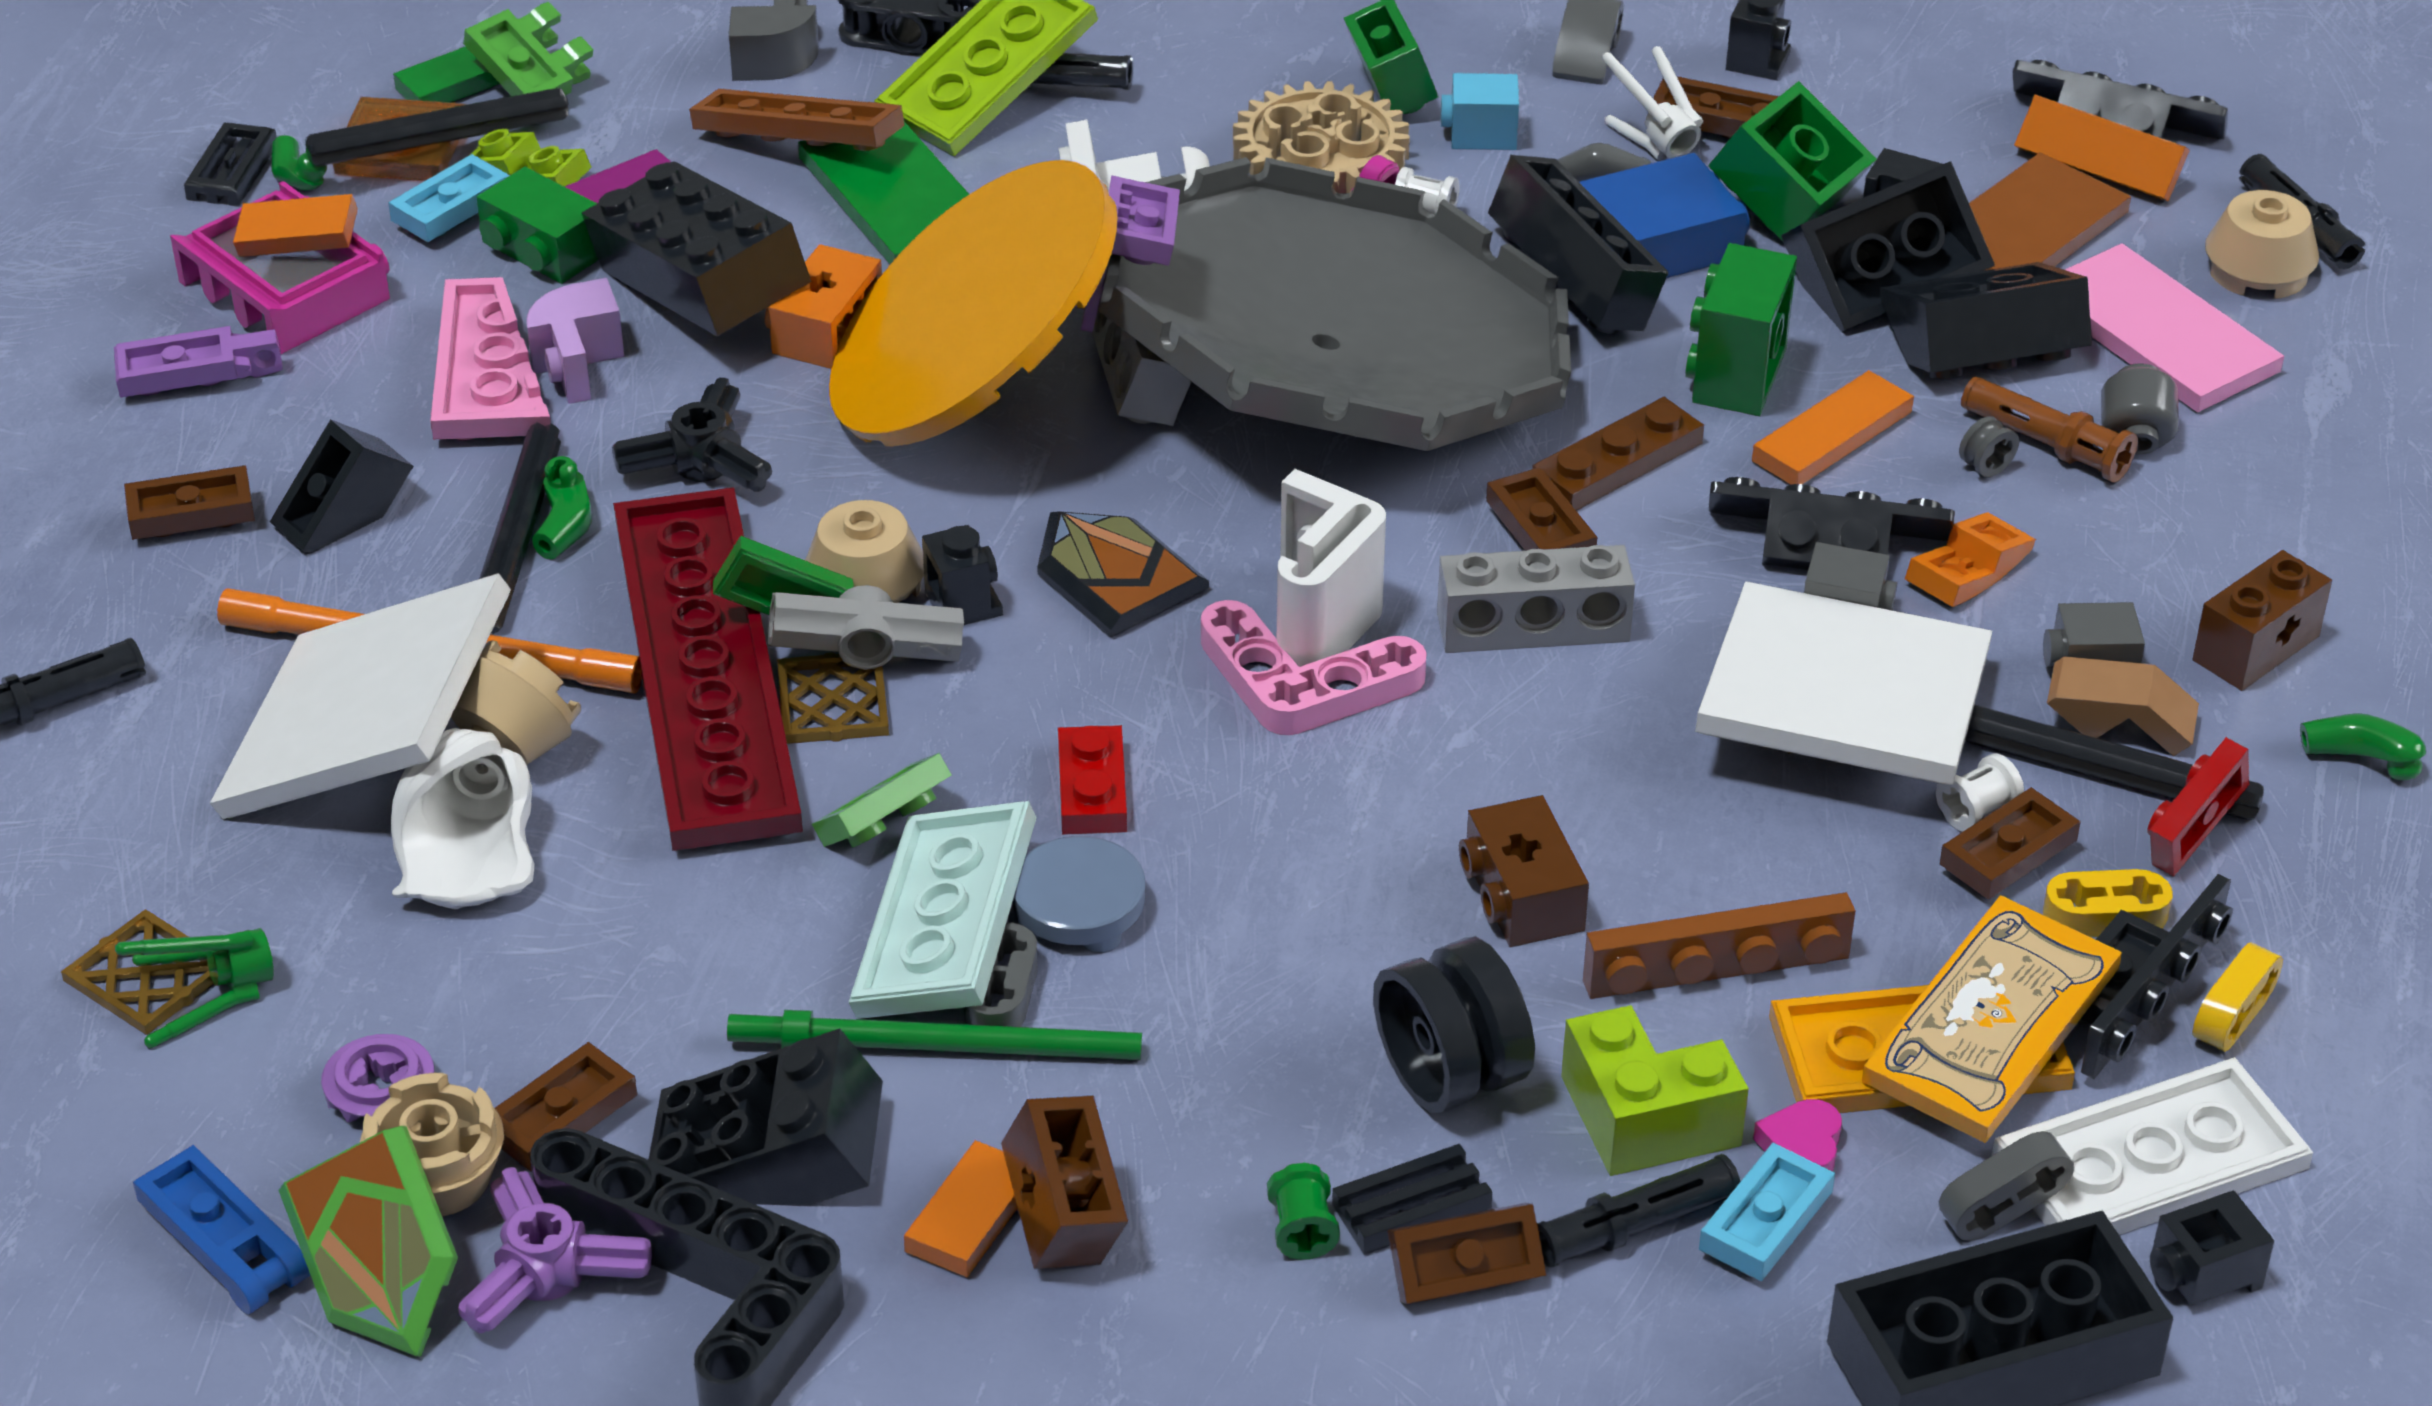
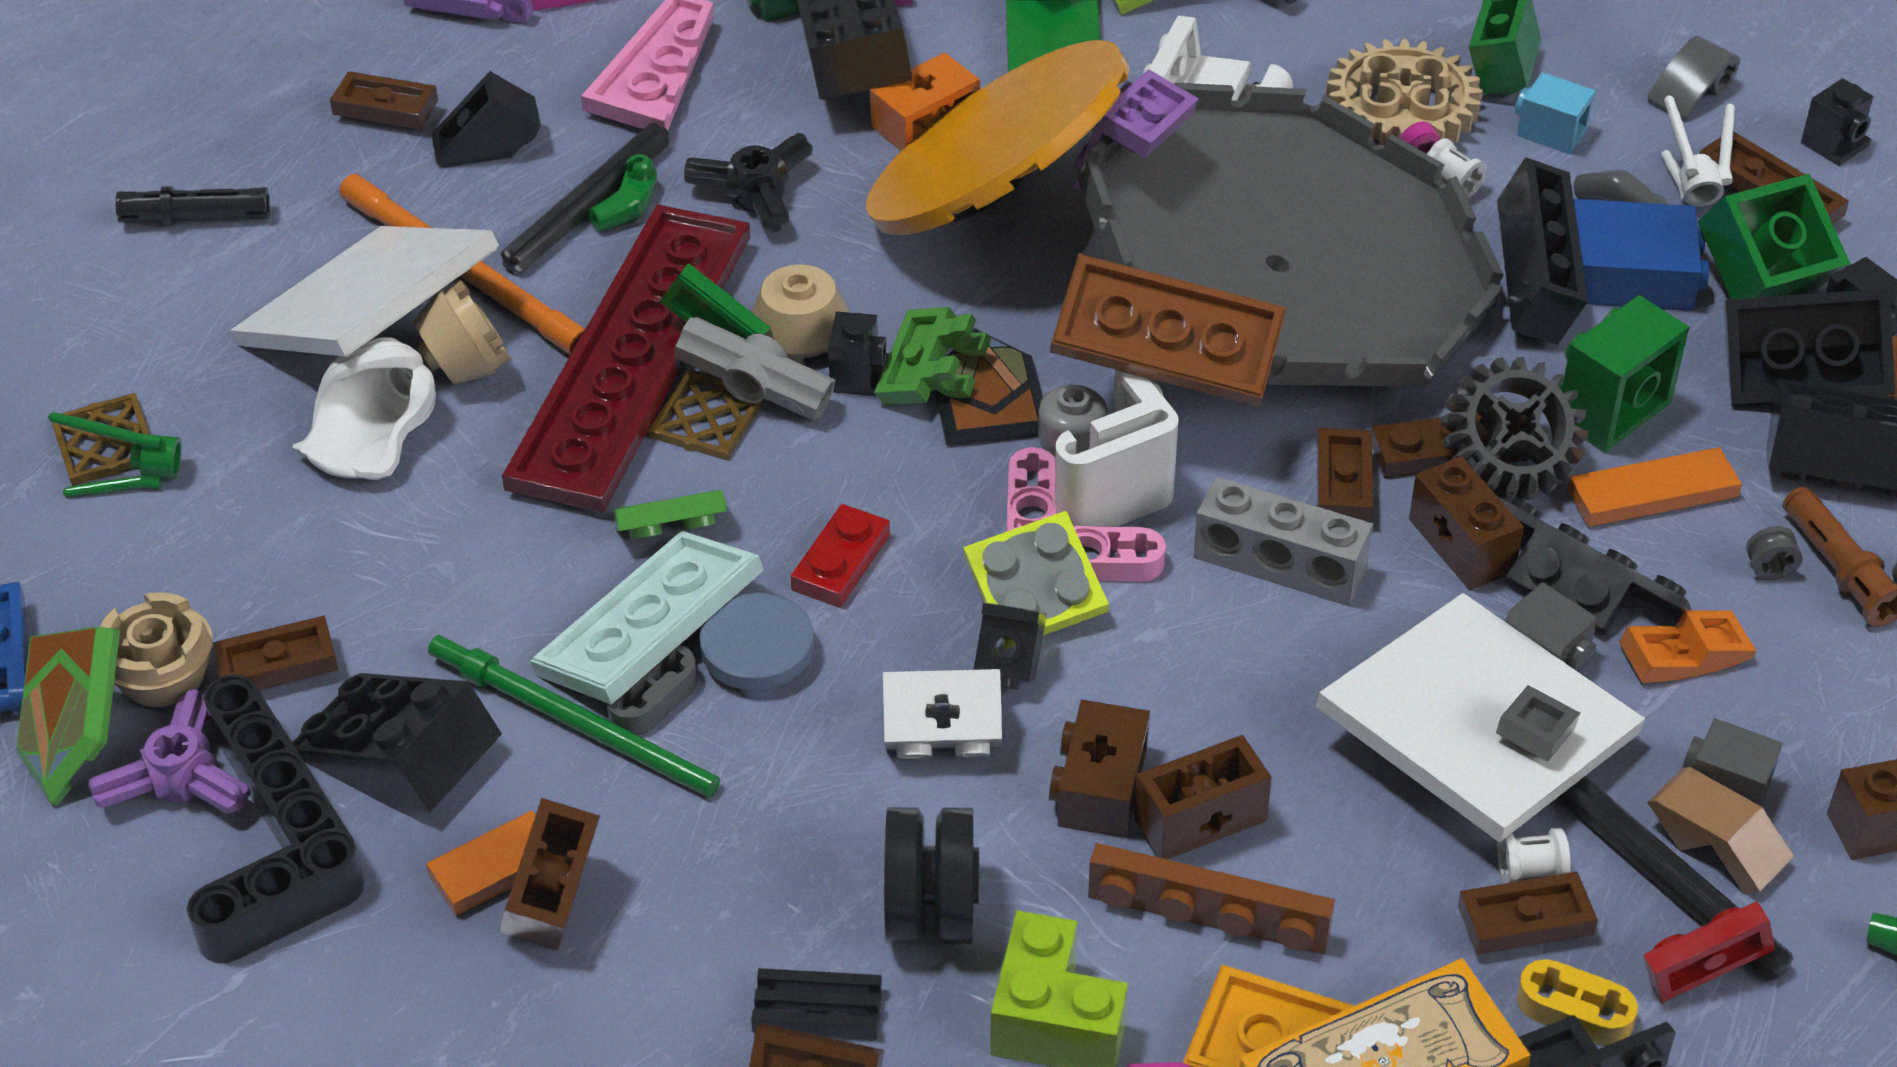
camera: 30 degrees right, 5 degrees up
medium lavender gear [321,1034,435,1123] -> none
lavender brick [527,278,624,404] -> none
green bush [1267,1163,1340,1260] -> none
none -> bright green plate [874,307,991,405]
none -> white brick [883,669,1002,759]
none -> light grey piece [963,511,1109,650]
none -> black brick [973,603,1047,690]
none -> light grey head [1038,384,1108,459]
none -> dark orange tile [1050,254,1287,407]
none -> reddish brown brick [1134,734,1272,859]
none -> reddish brown brick [1409,456,1524,591]
none -> dark grey gear [1440,356,1588,501]
none -> dark grey plate [1496,685,1580,761]

